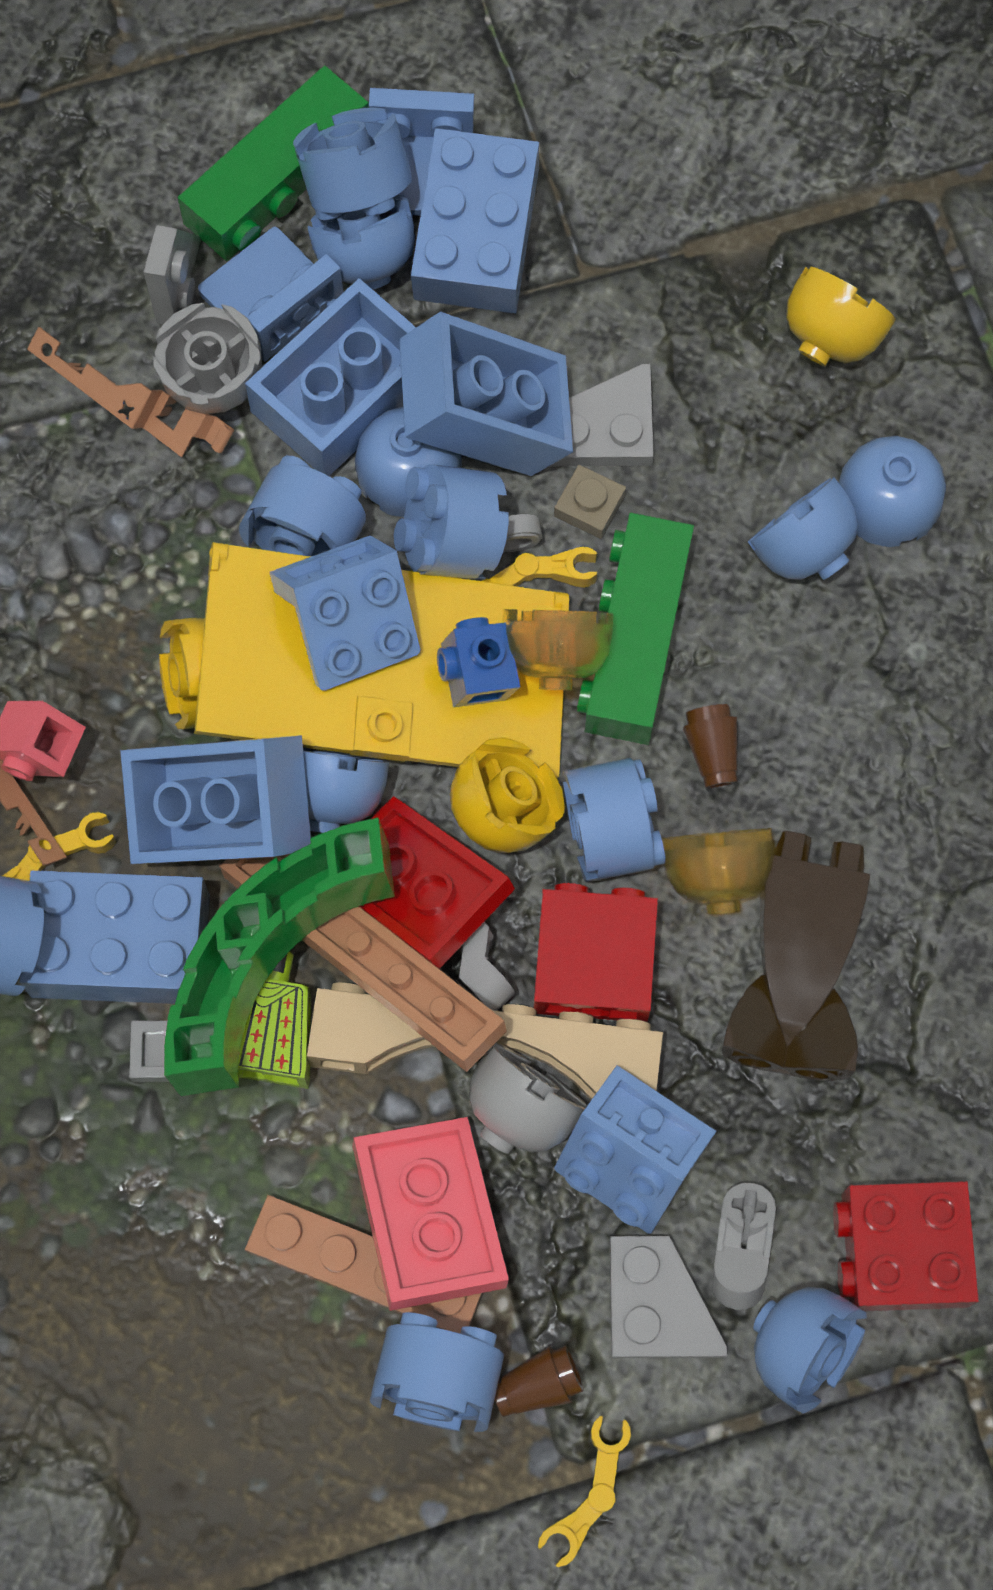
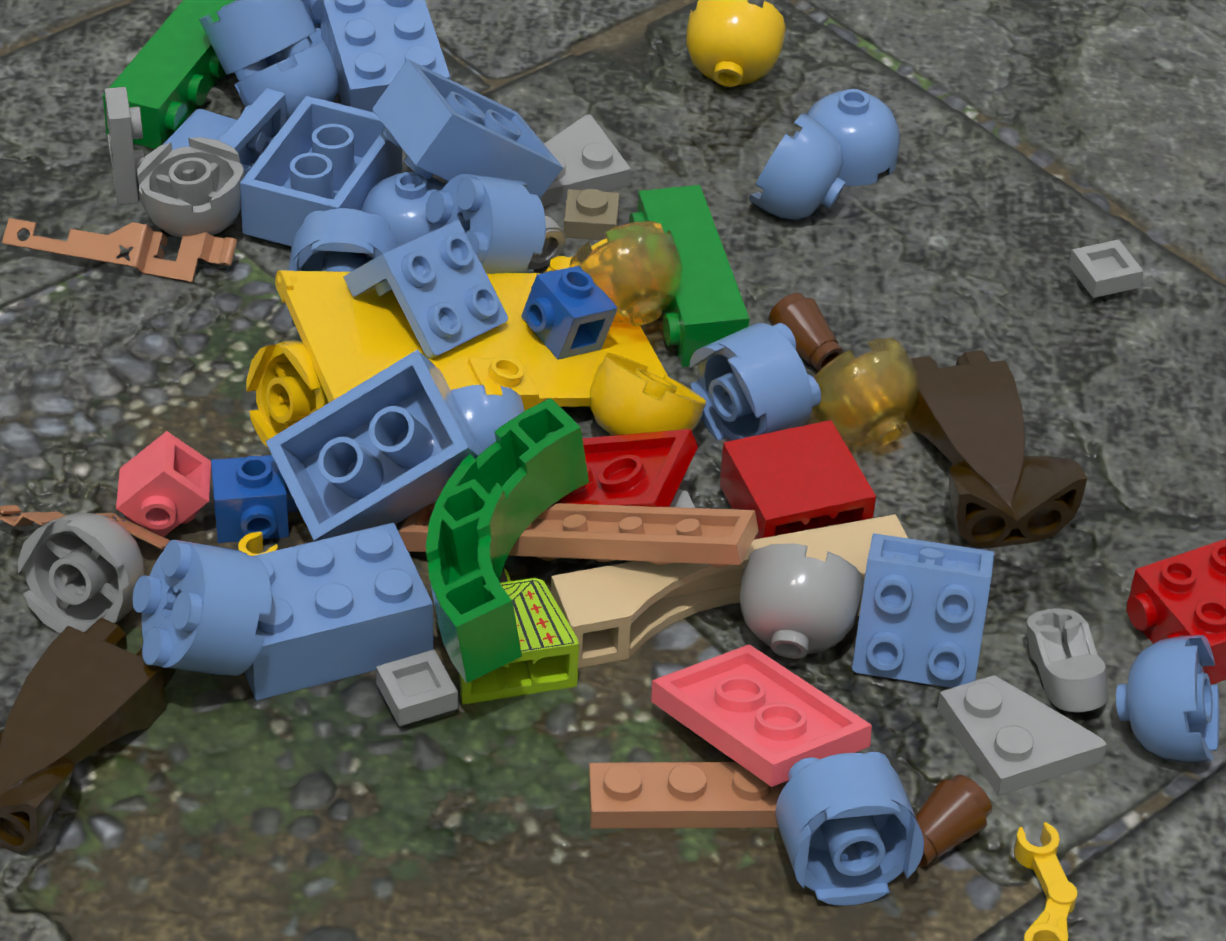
camera: 25 degrees left, 30 degrees down
none -> blue brick [211,455,299,543]

